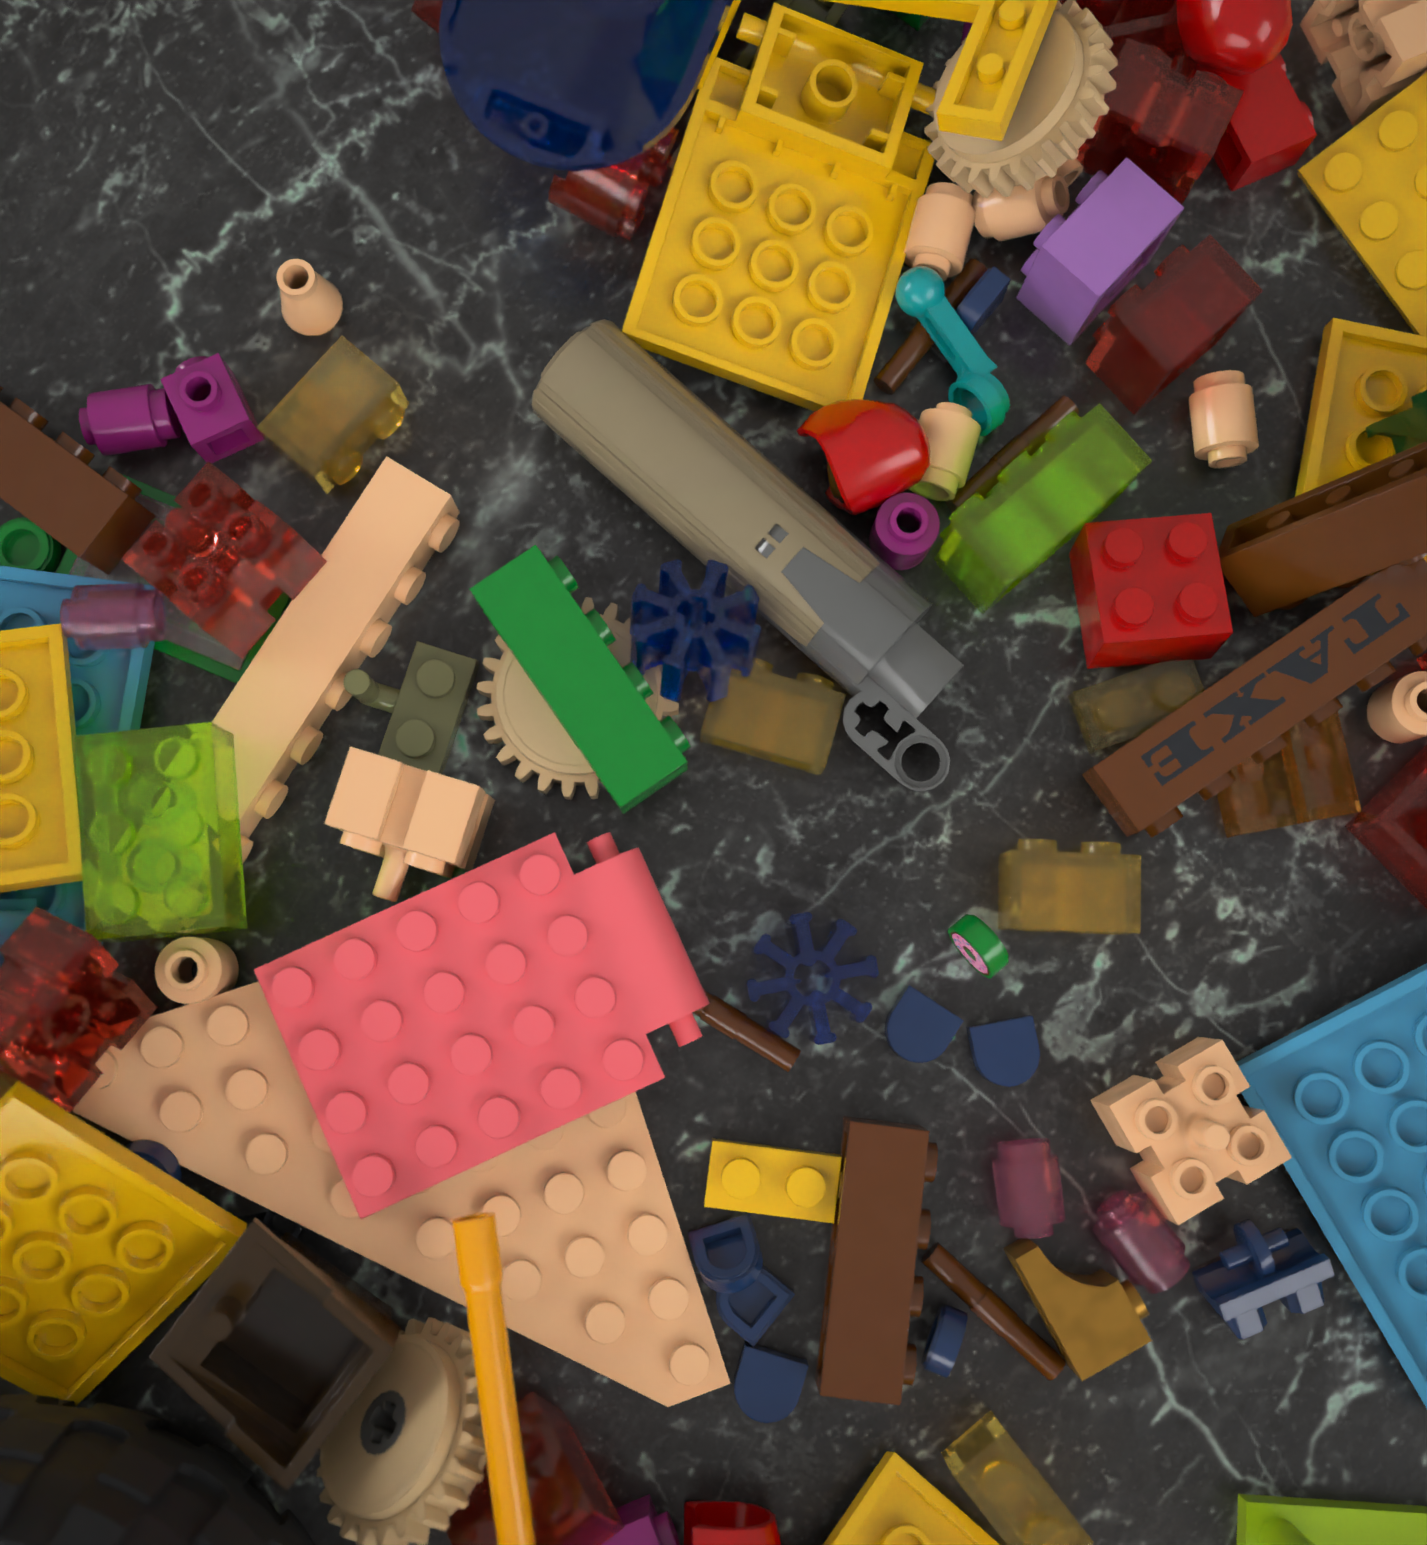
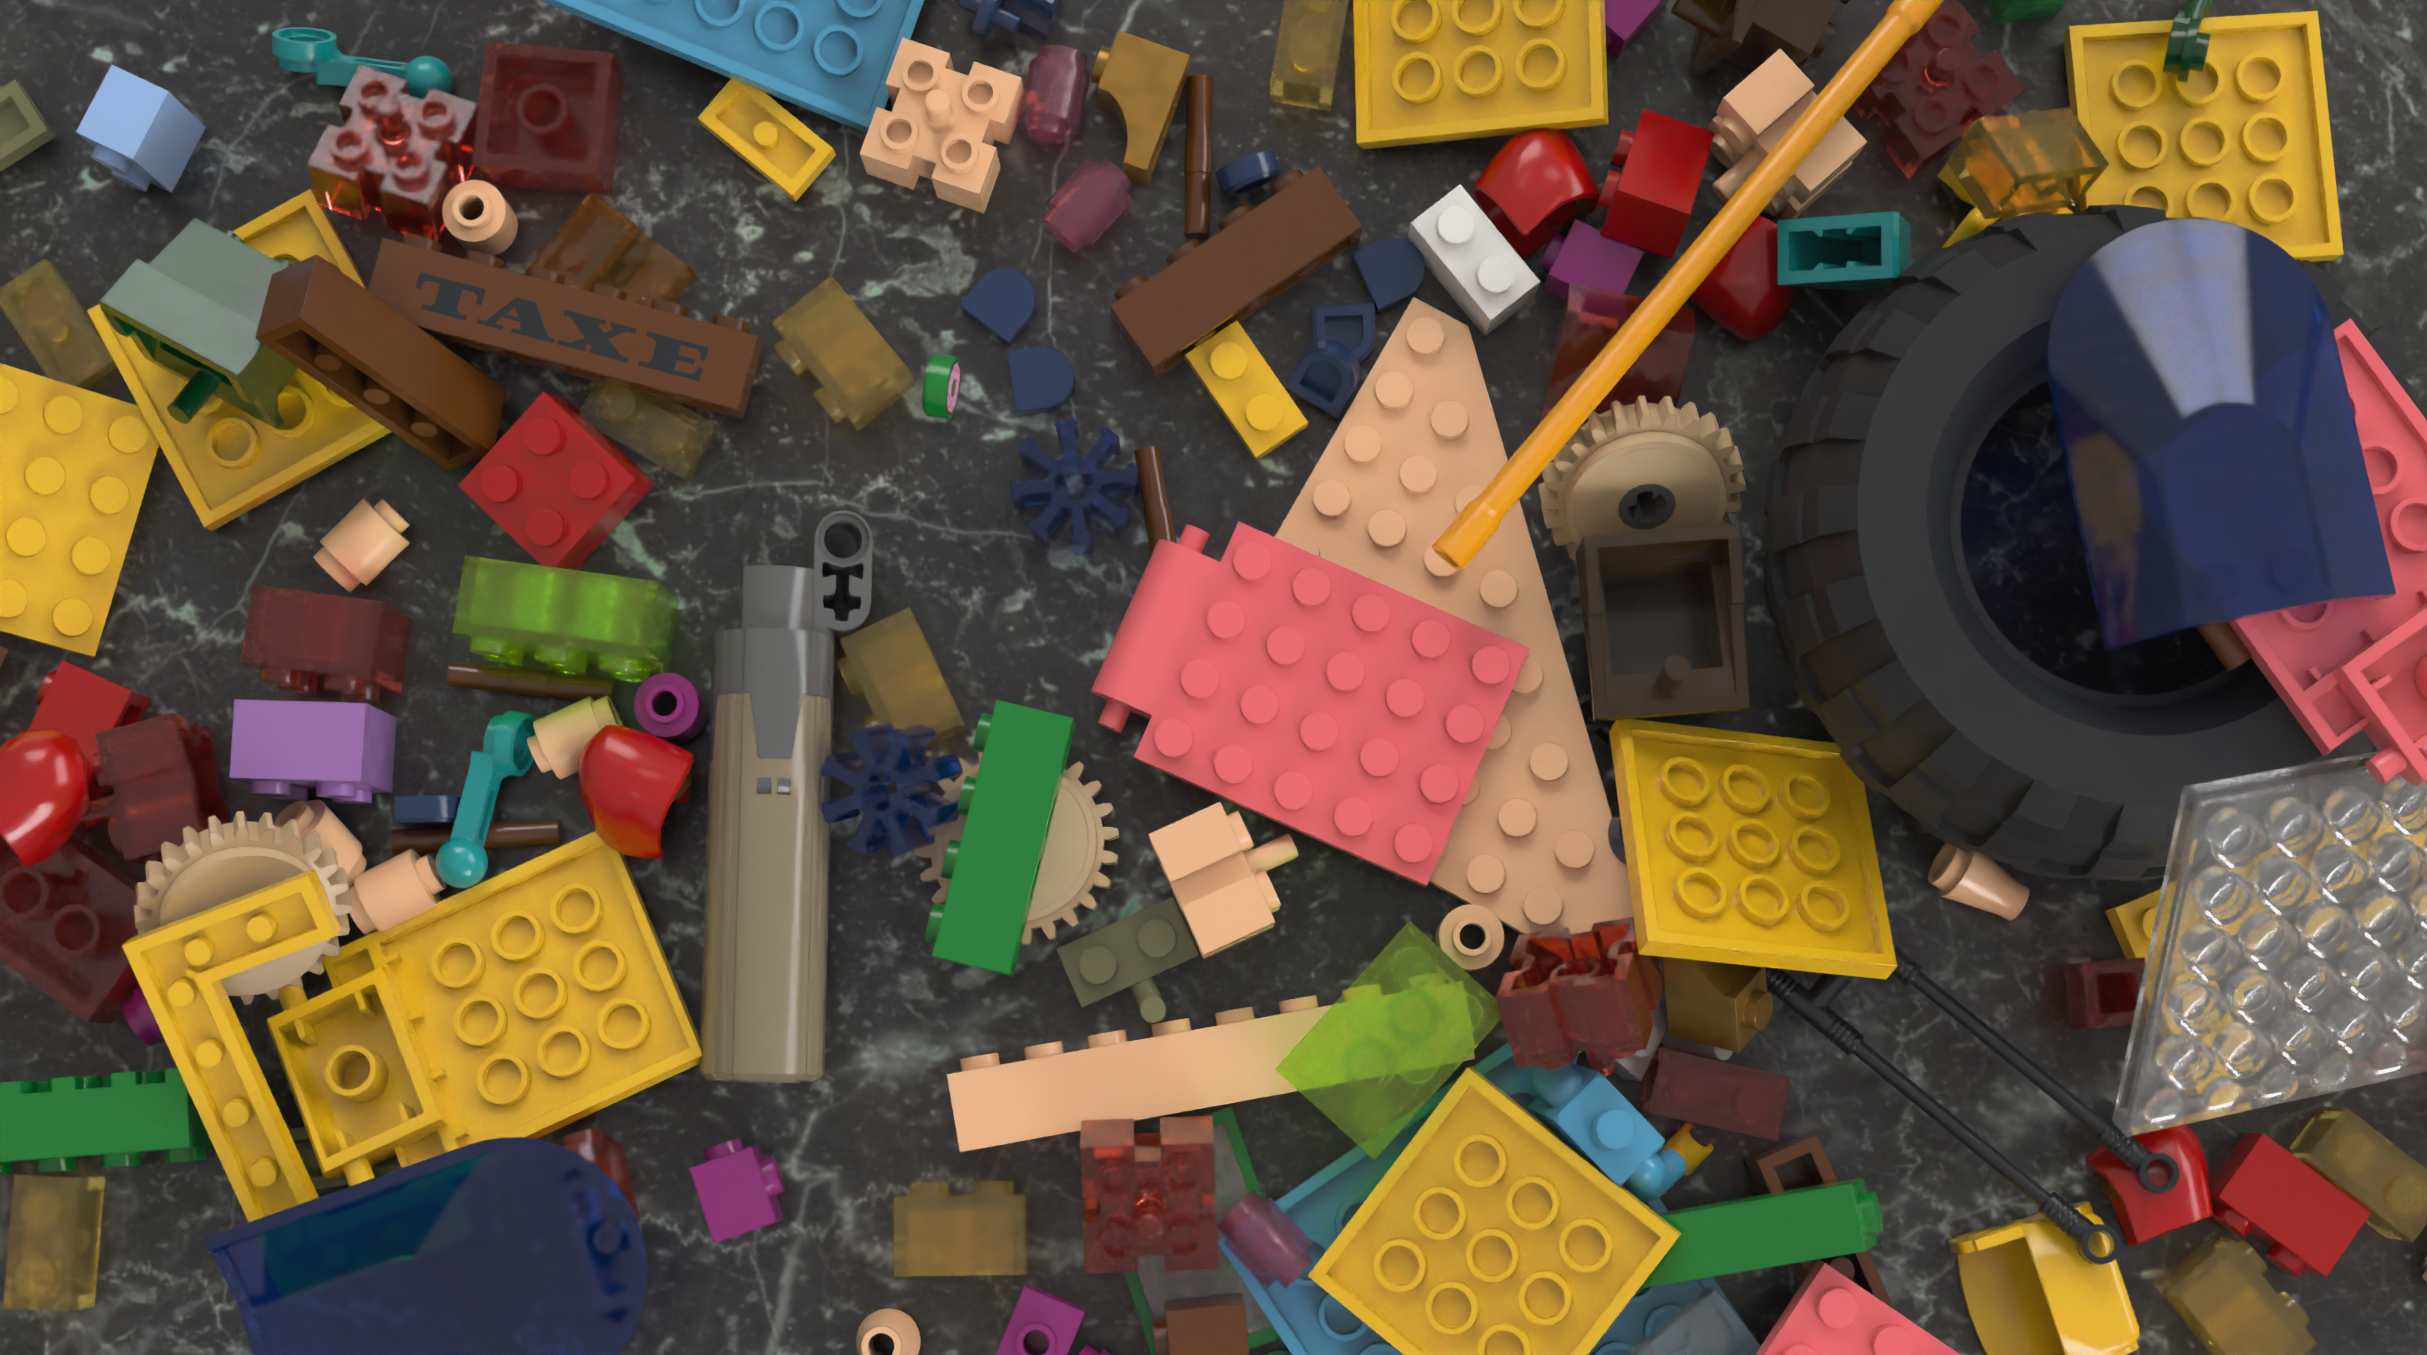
camera: 125 degrees left, 0 degrees up
none -> magenta brick [690,1138,785,1243]
none -> yellow plate [697,79,836,202]
none -> white brick [1407,184,1540,337]

